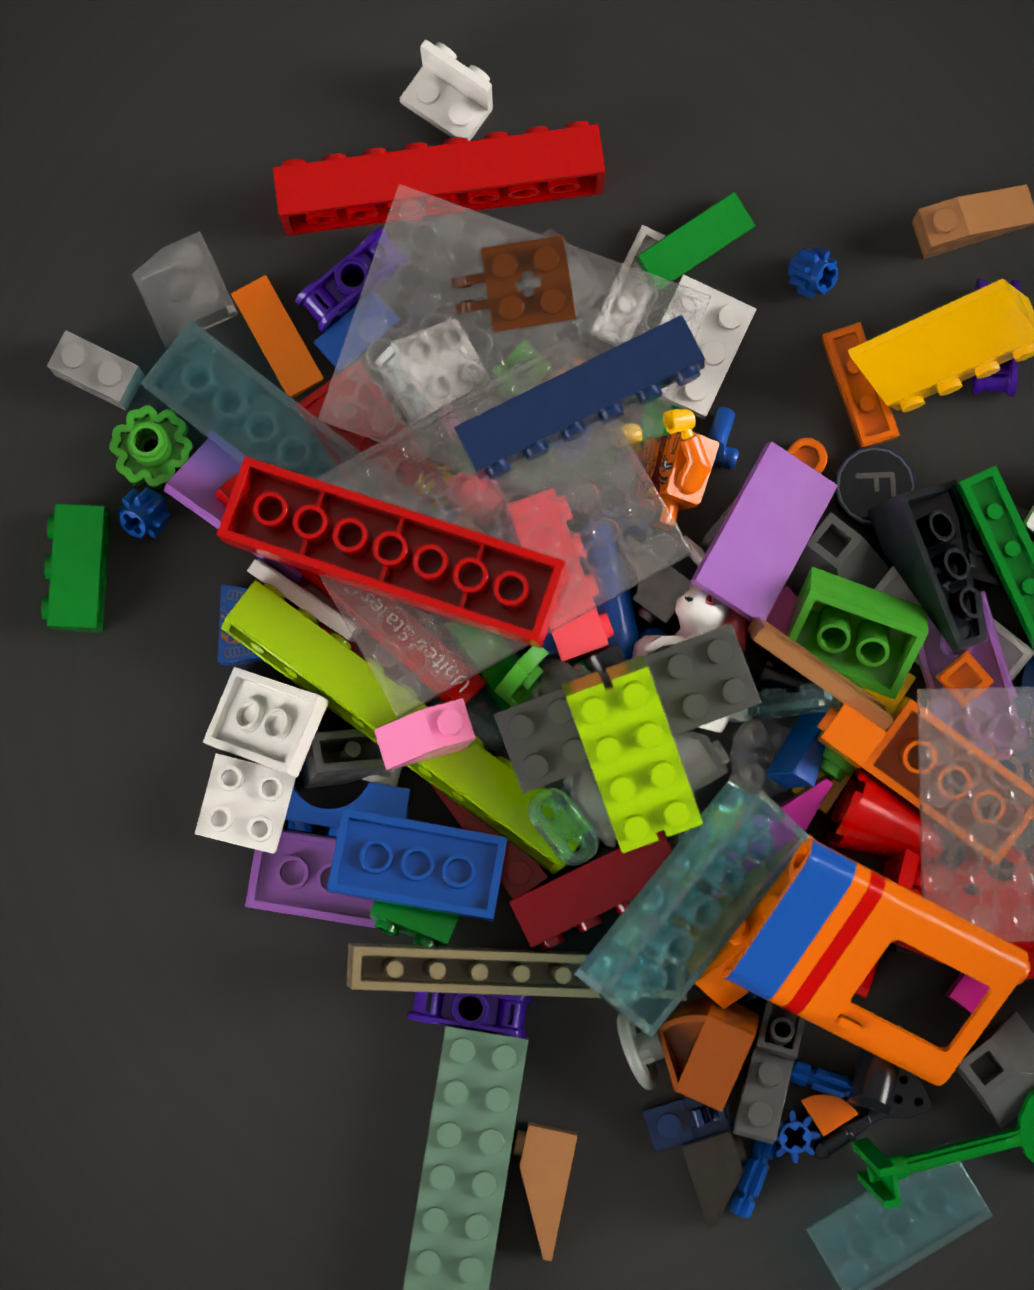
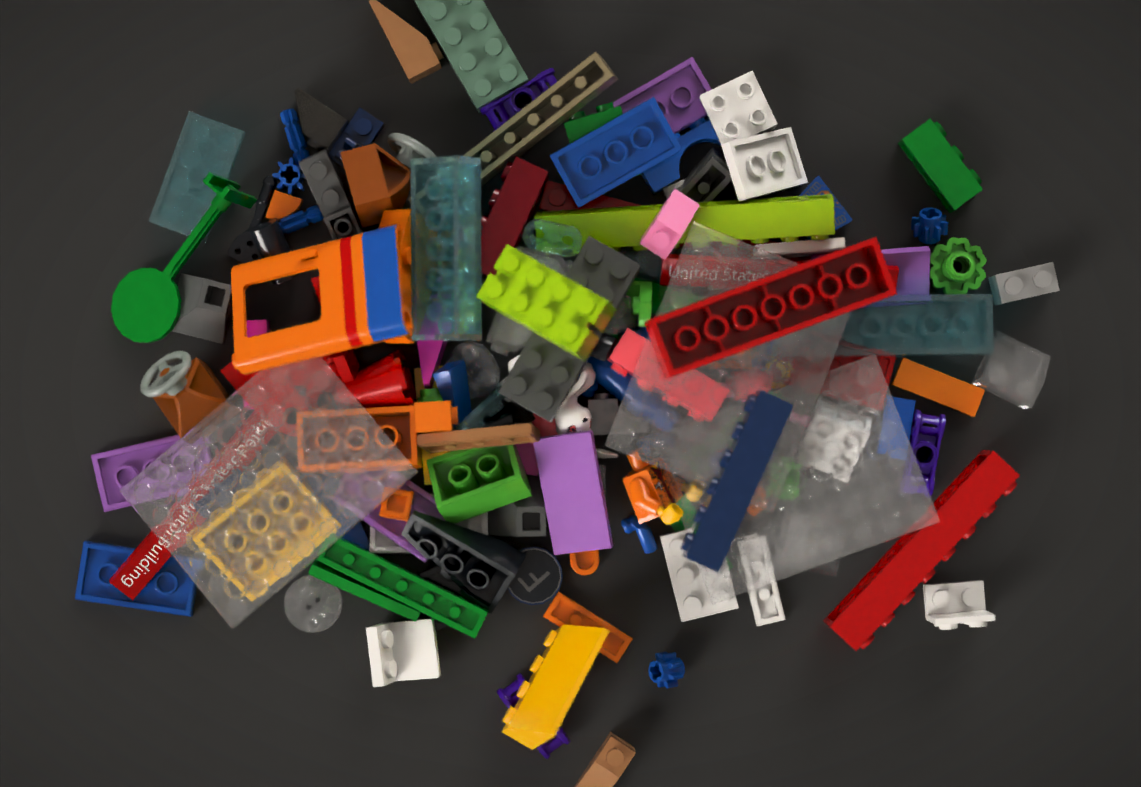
camera: 140 degrees right, 5 degrees up
reddish brown hinge [451,235,577,333] -> none
green tile [634,192,755,292] -> none

